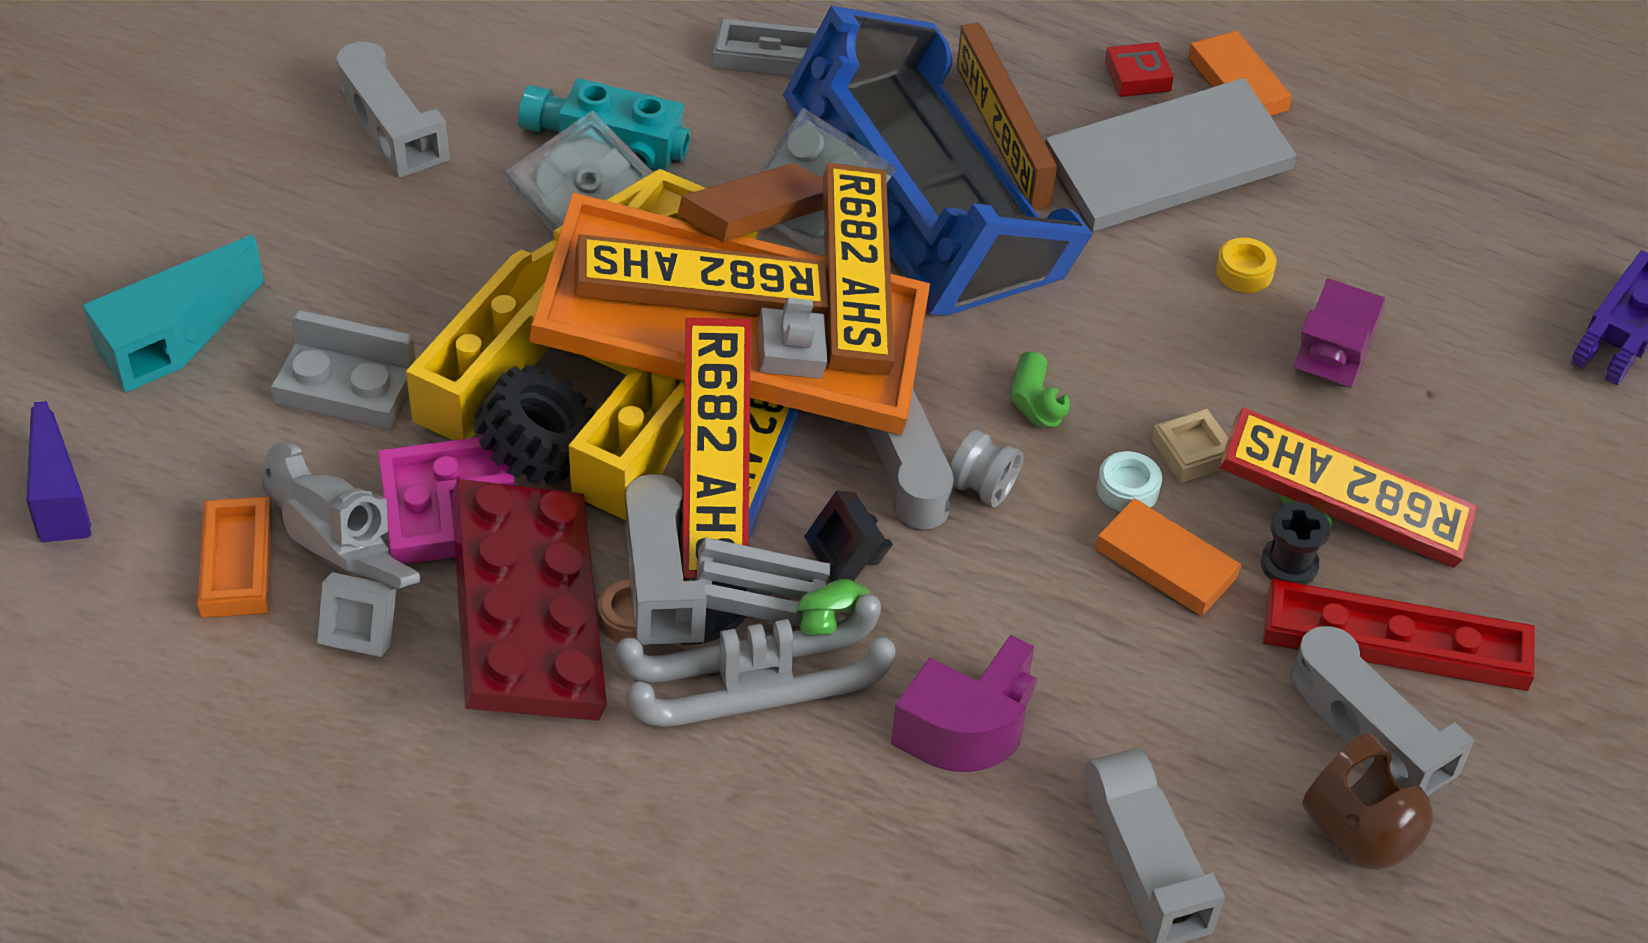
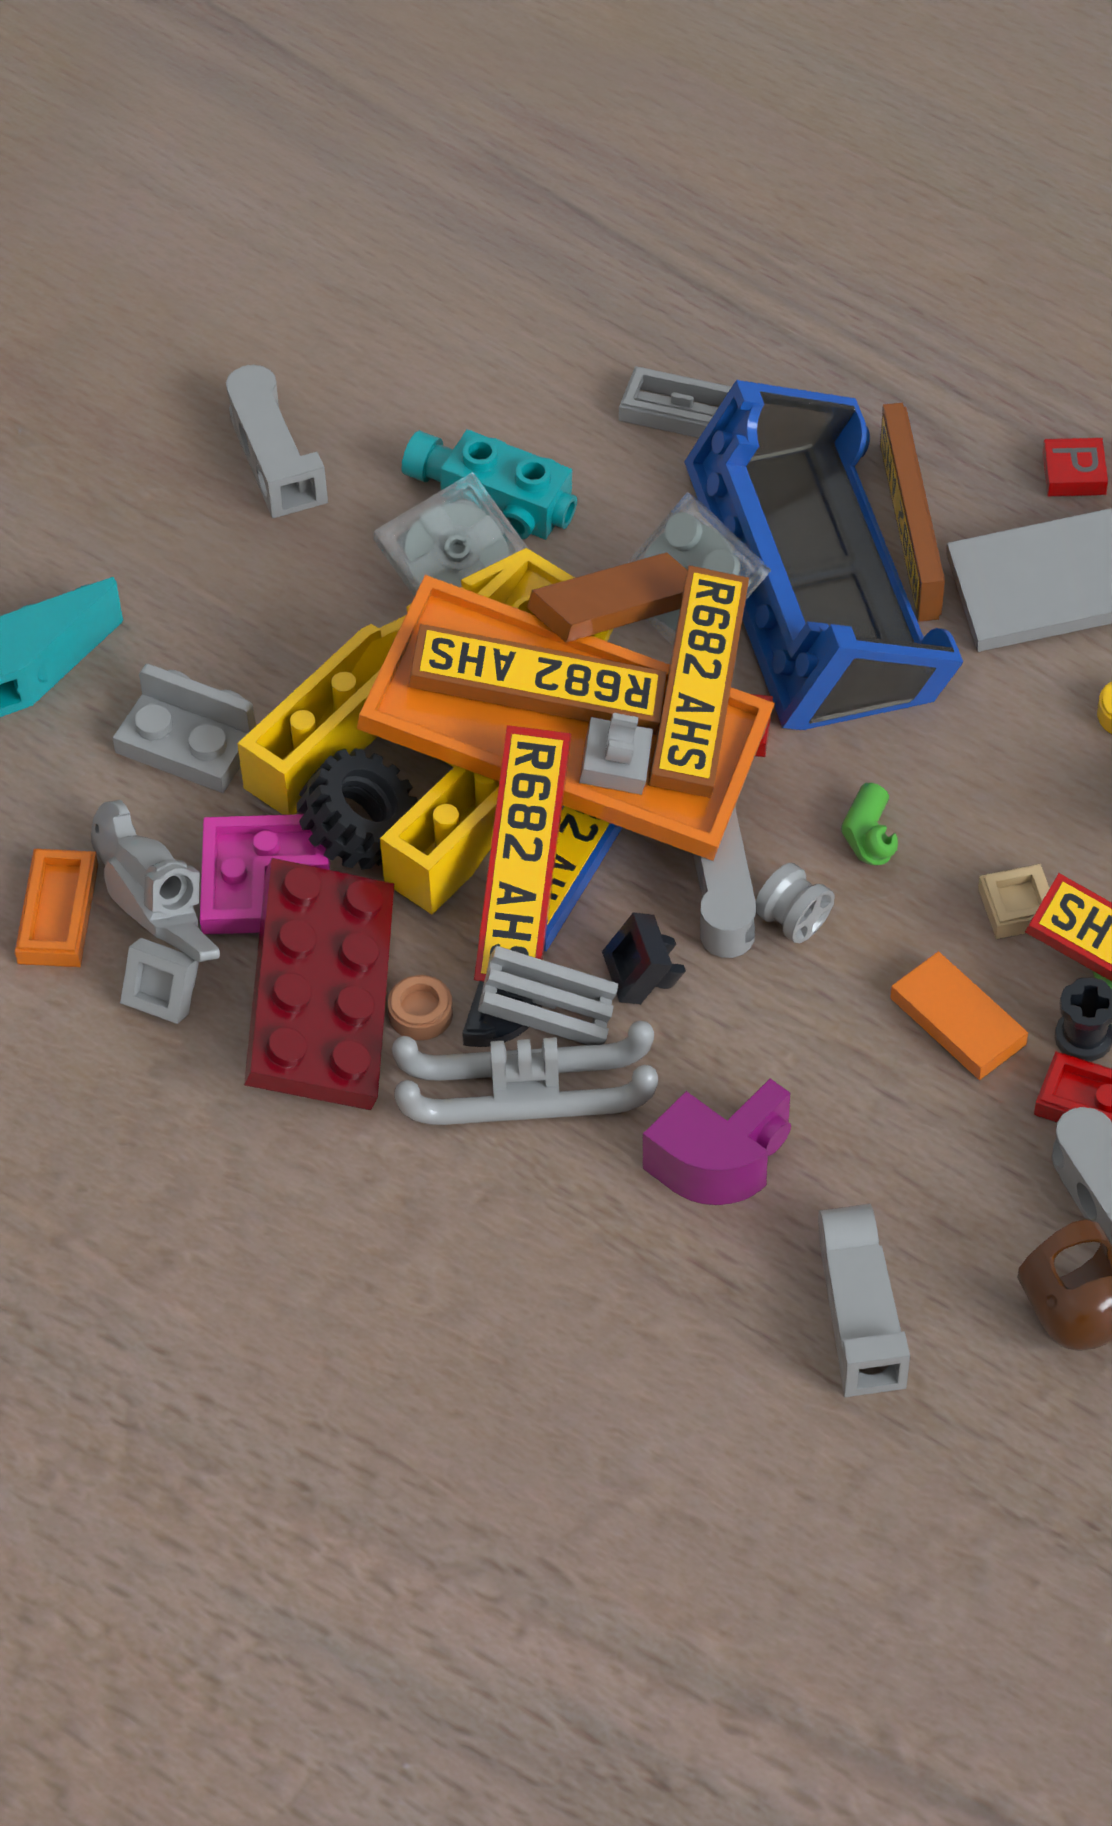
camera: 15 degrees right, 5 degrees up
light grey leg [625,474,707,645] -> none
bright green arm [796,579,871,636] -> none
light aqua tile [1097,451,1162,512] -> none

